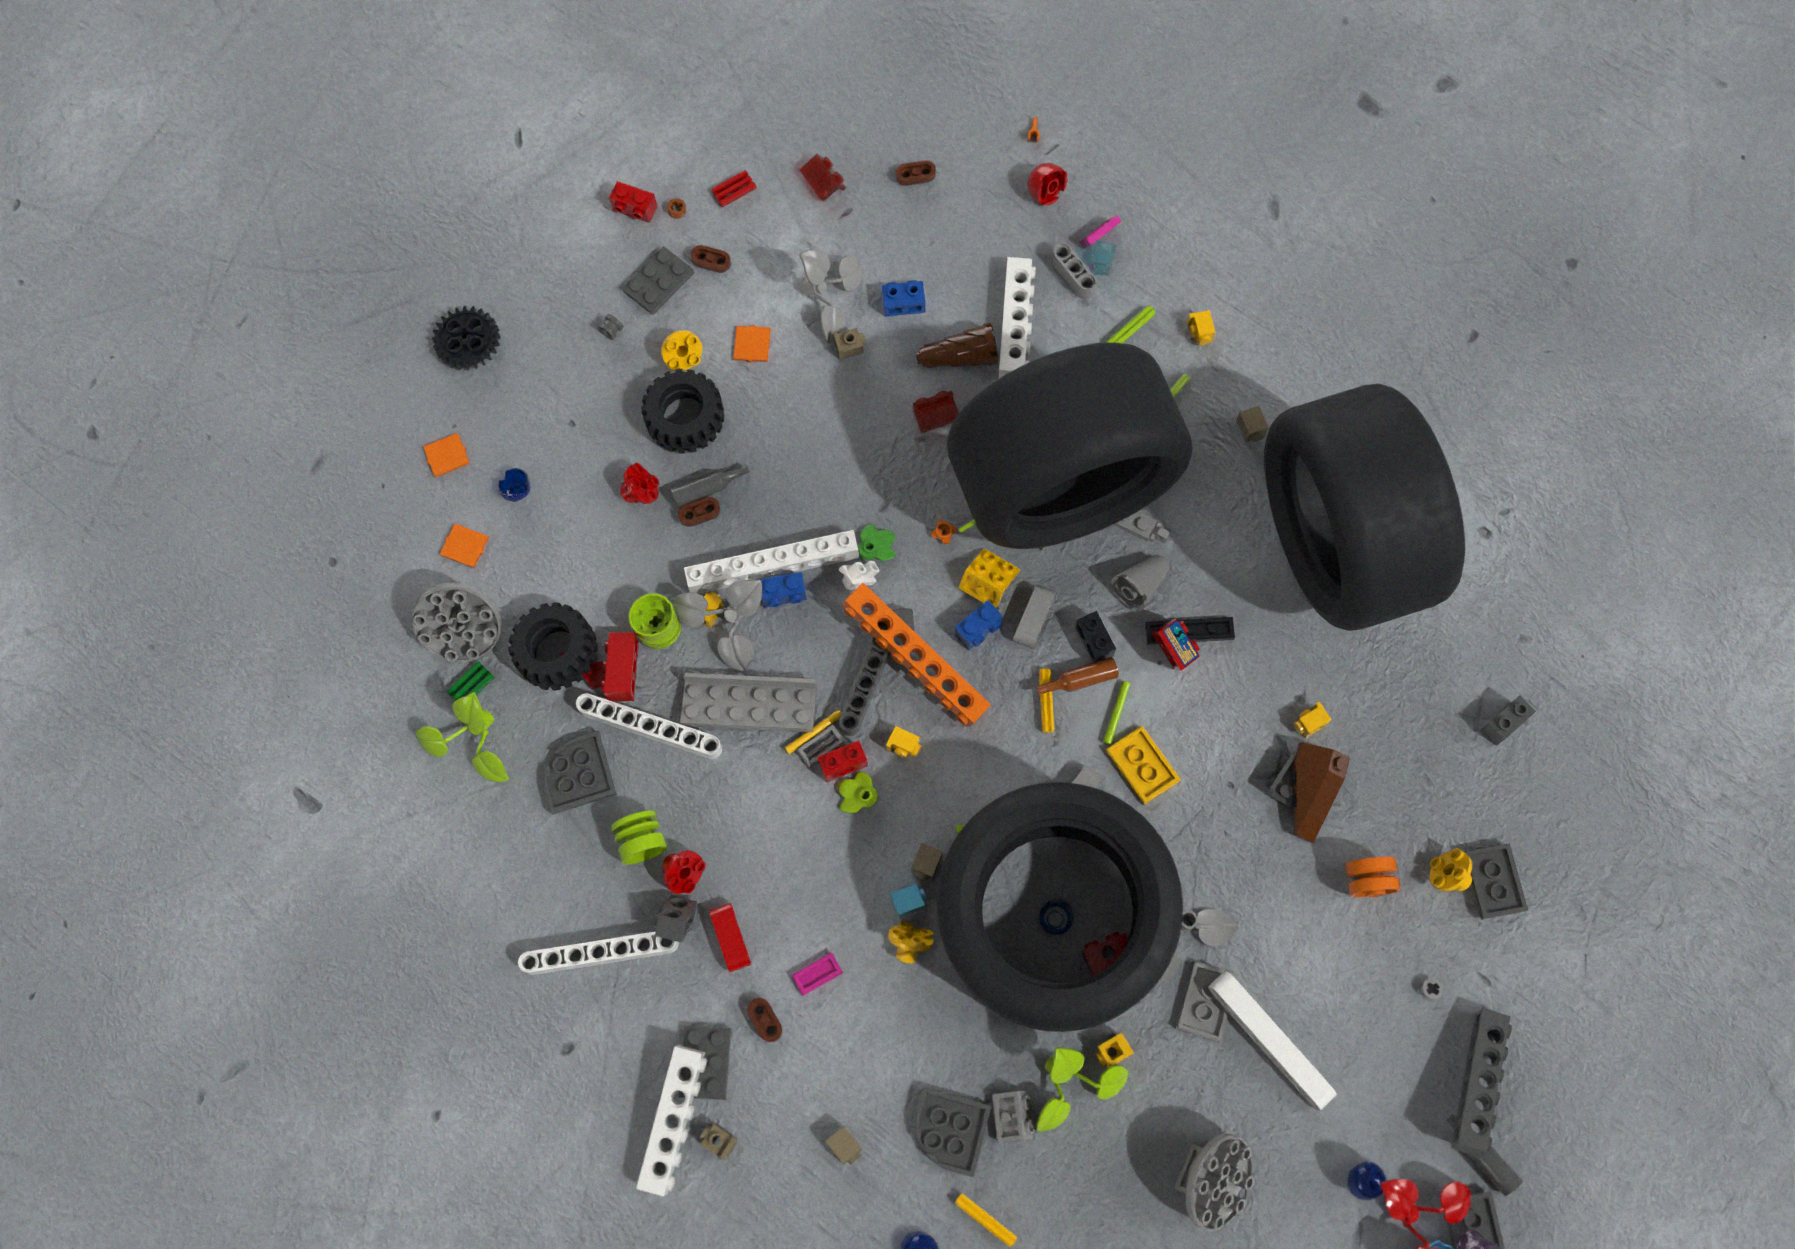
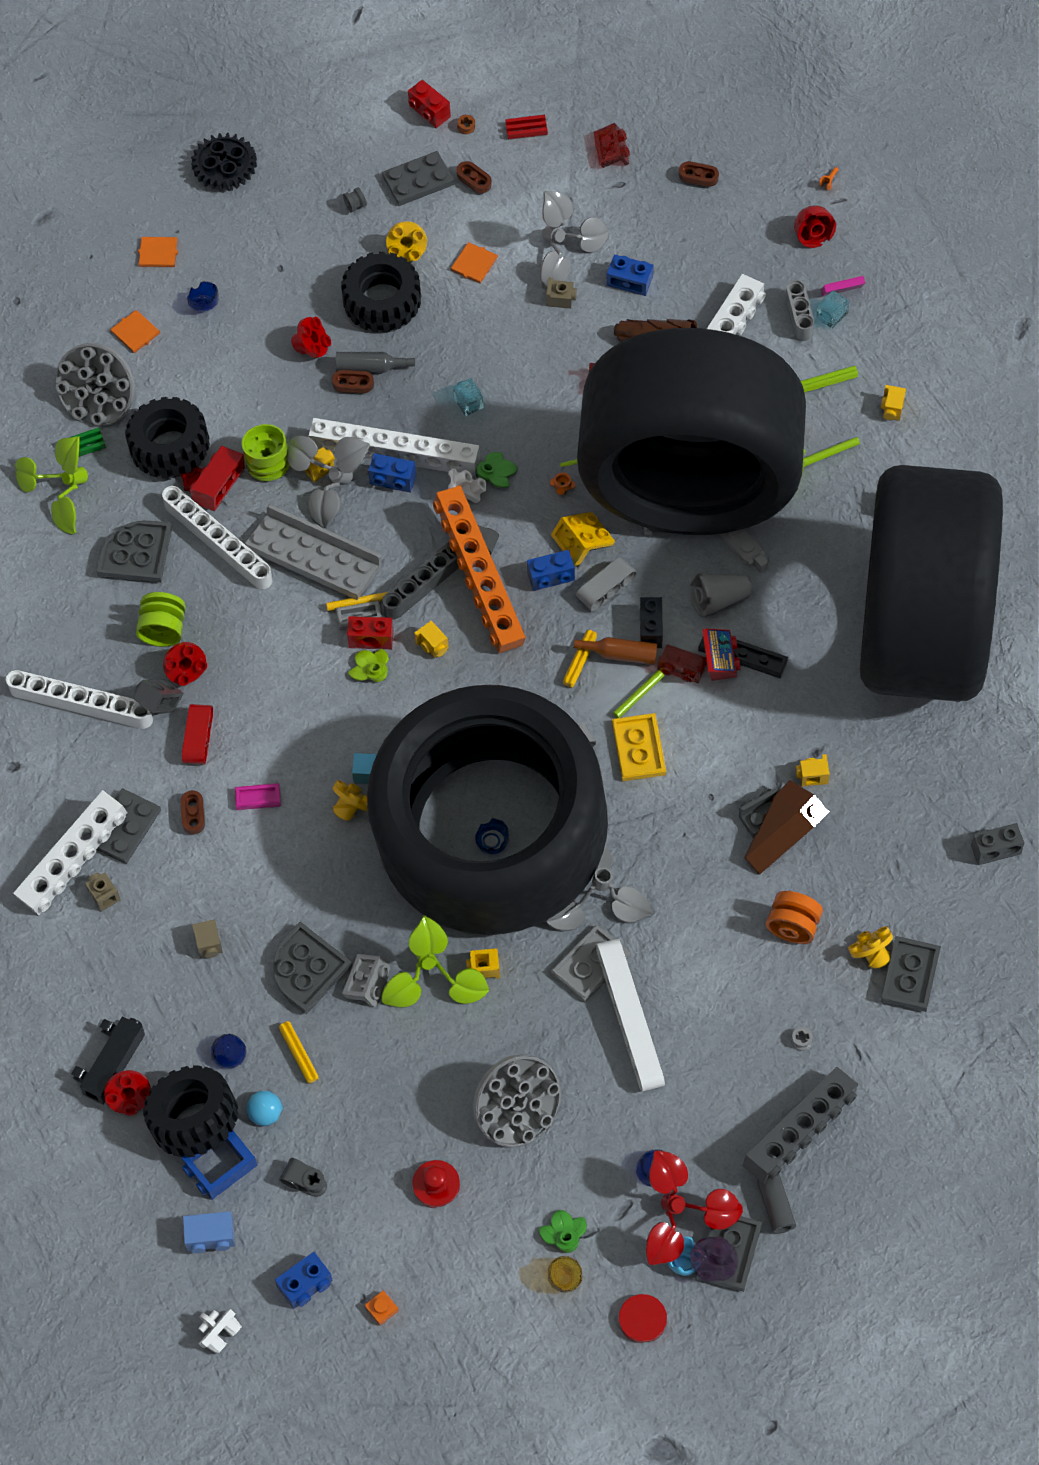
camera: 25 degrees right, 10 degrees down
none -> clear light blue brick [453,378,484,417]
none -> clear red bracket [657,644,707,684]

